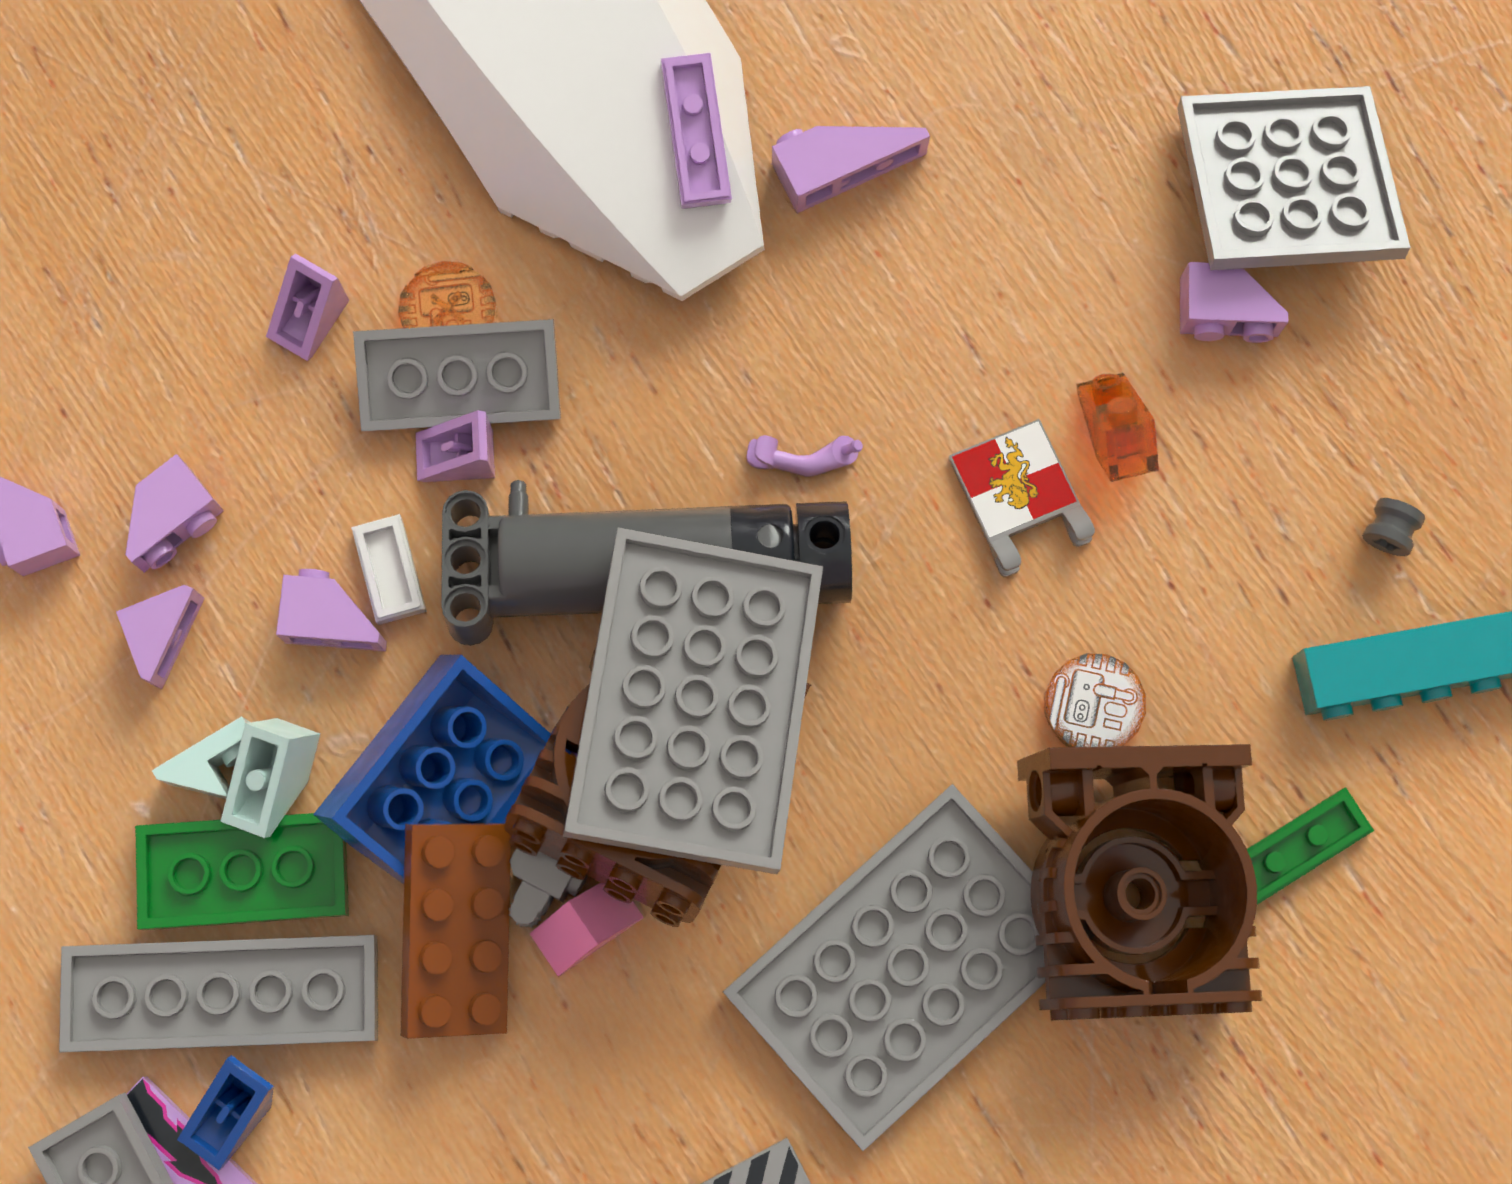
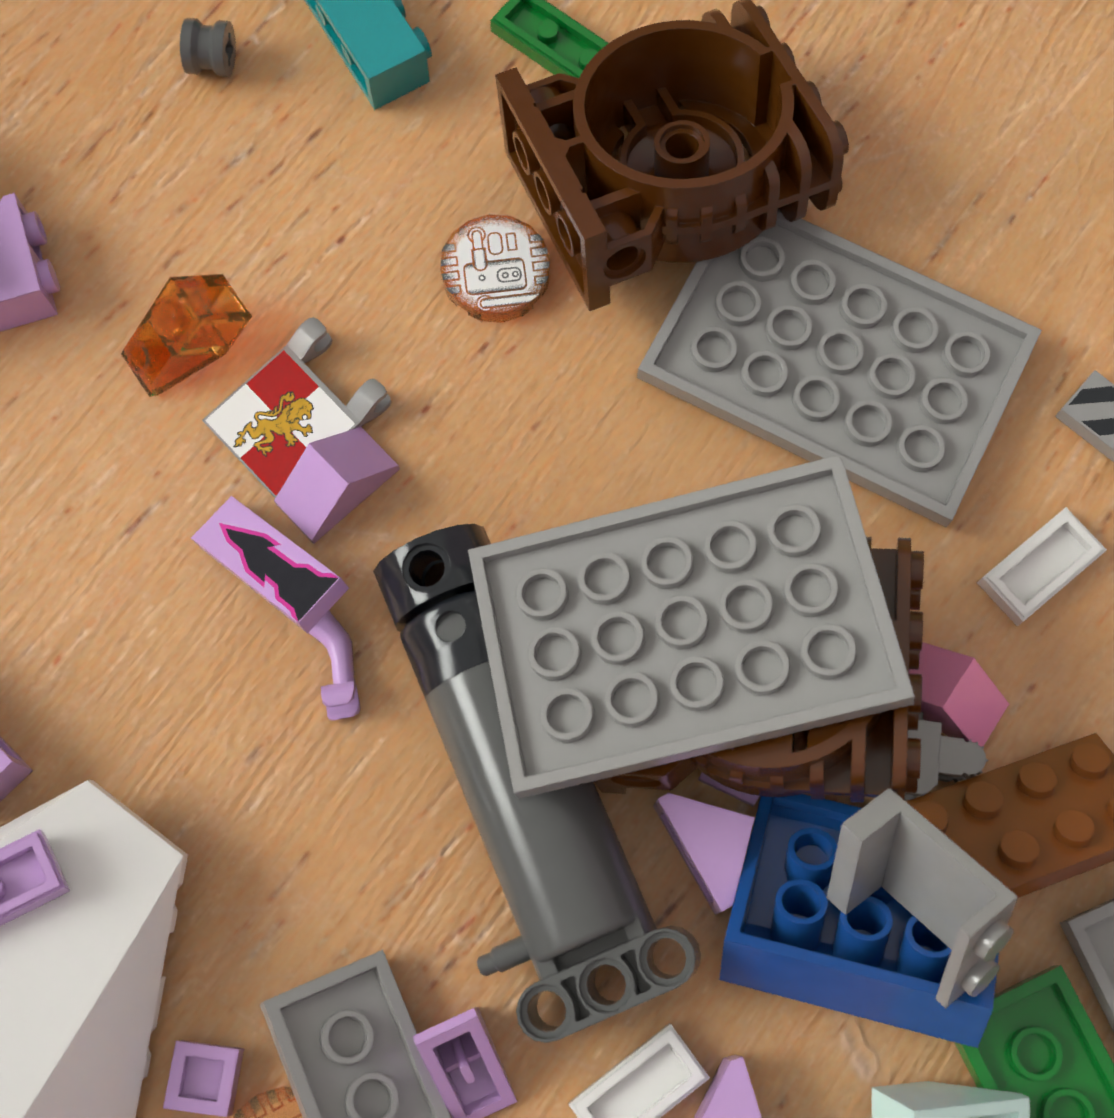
camera: 110 degrees left, 5 degrees down
none -> lavender tile [163,1040,244,1117]
none -> tile [191,496,349,633]
none -> lavender slope [274,427,400,544]
none -> lavender slope [653,793,755,915]
none -> light grey panel [827,788,1018,1008]
none -> white tile [977,507,1107,626]

